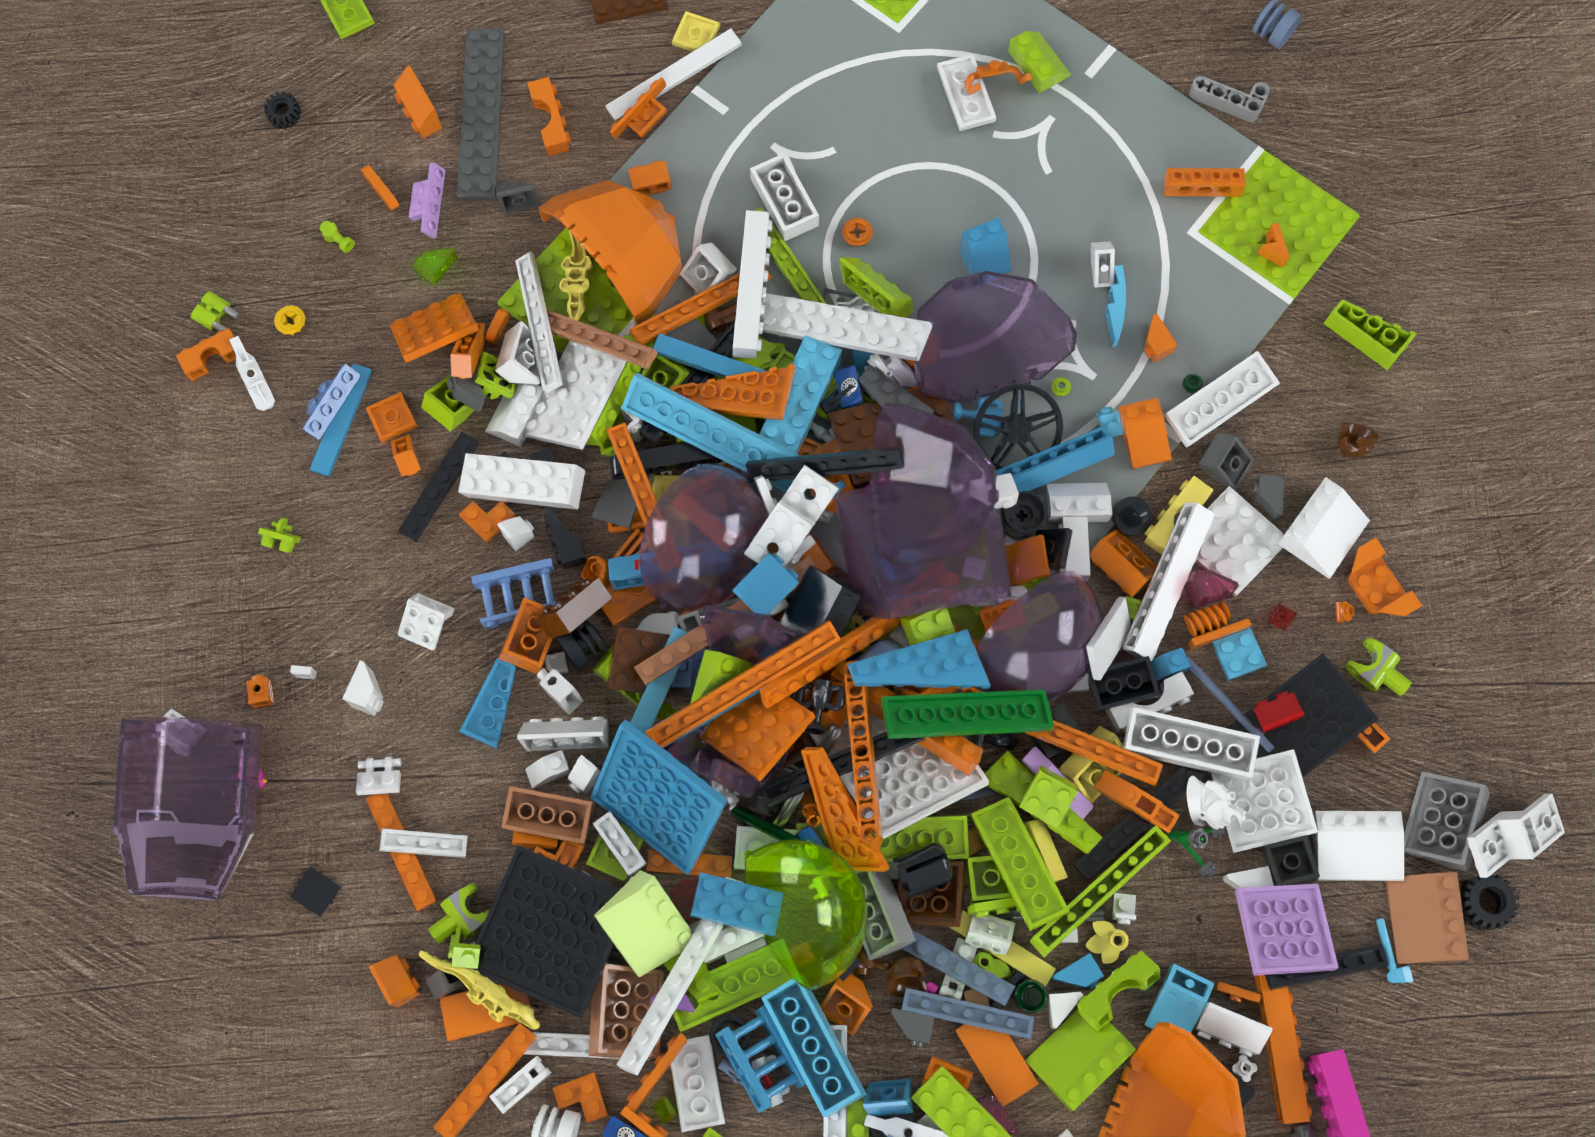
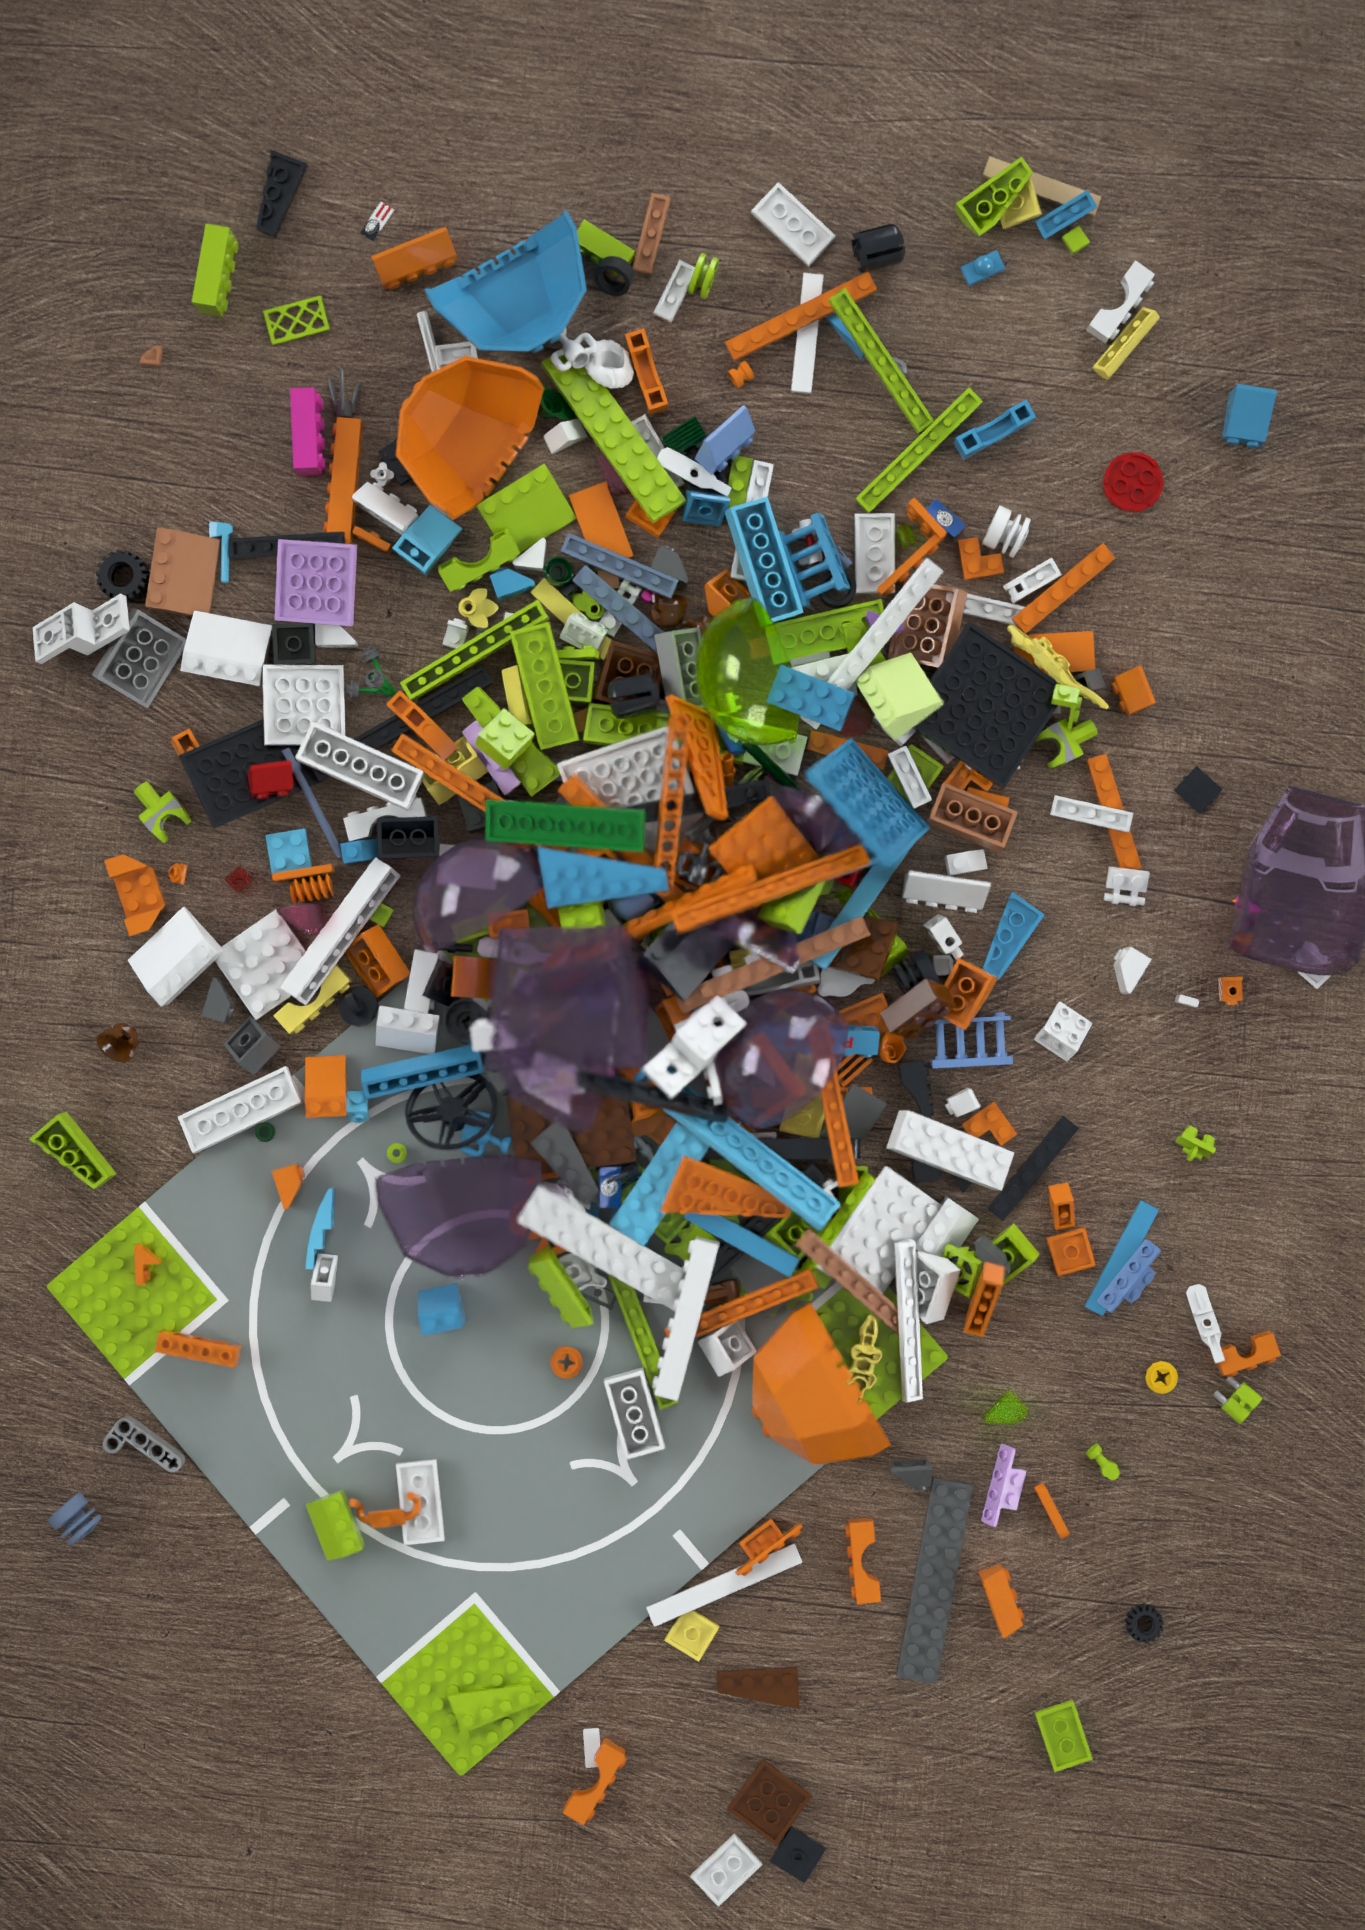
camera: 170 degrees left, 15 degrees up
orange plate [389,293,479,363] -> none
orange beam [485,308,510,345] -> none
white slope [568,755,600,795] -> none
orange brick [628,161,672,196] -> none
dark azure slope [732,552,800,620] -> none
white tile [1086,597,1131,680] -> none
white helmet [1187,775,1246,830] -> none

